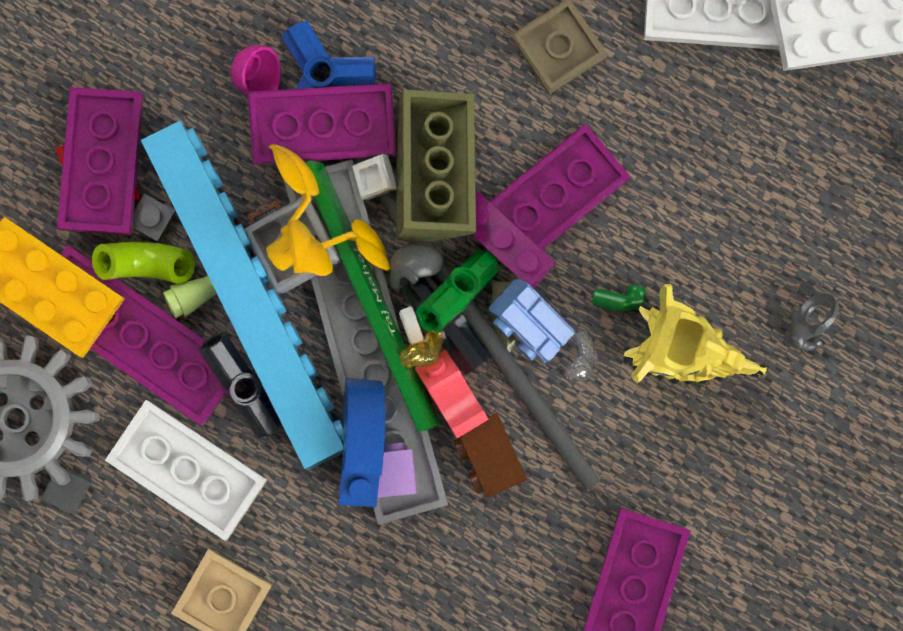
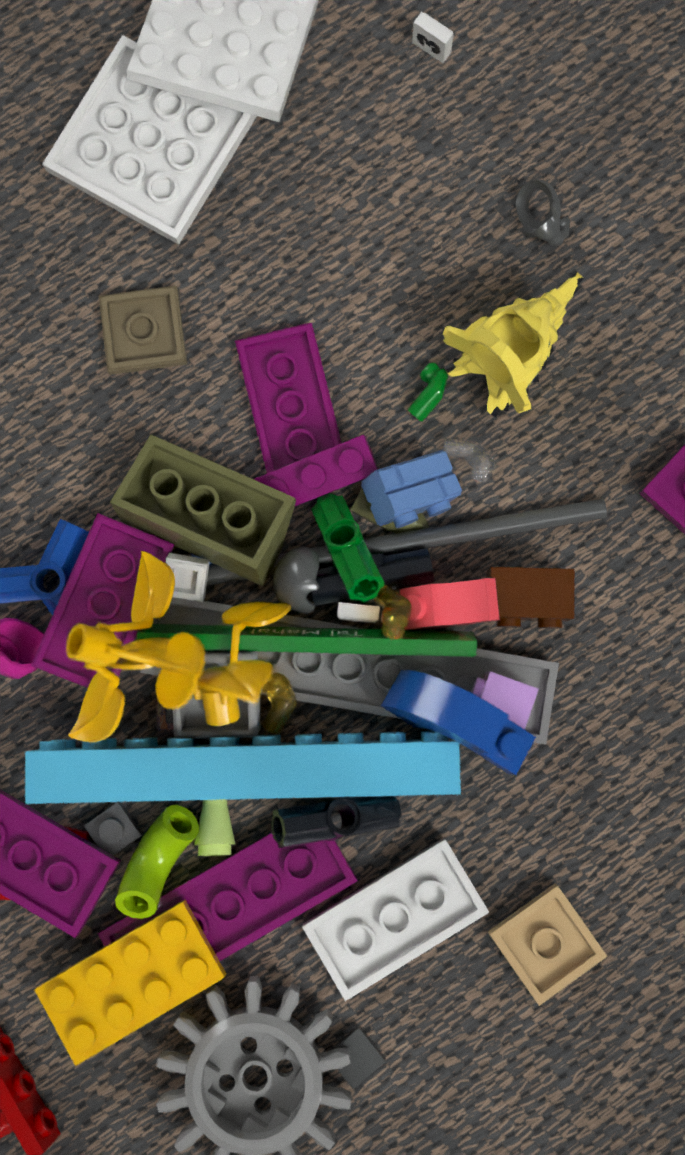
camera: 55 degrees left, 0 degrees up
none -> yellow plant [66,551,205,742]
none -> clear yellow arm [262,673,297,735]

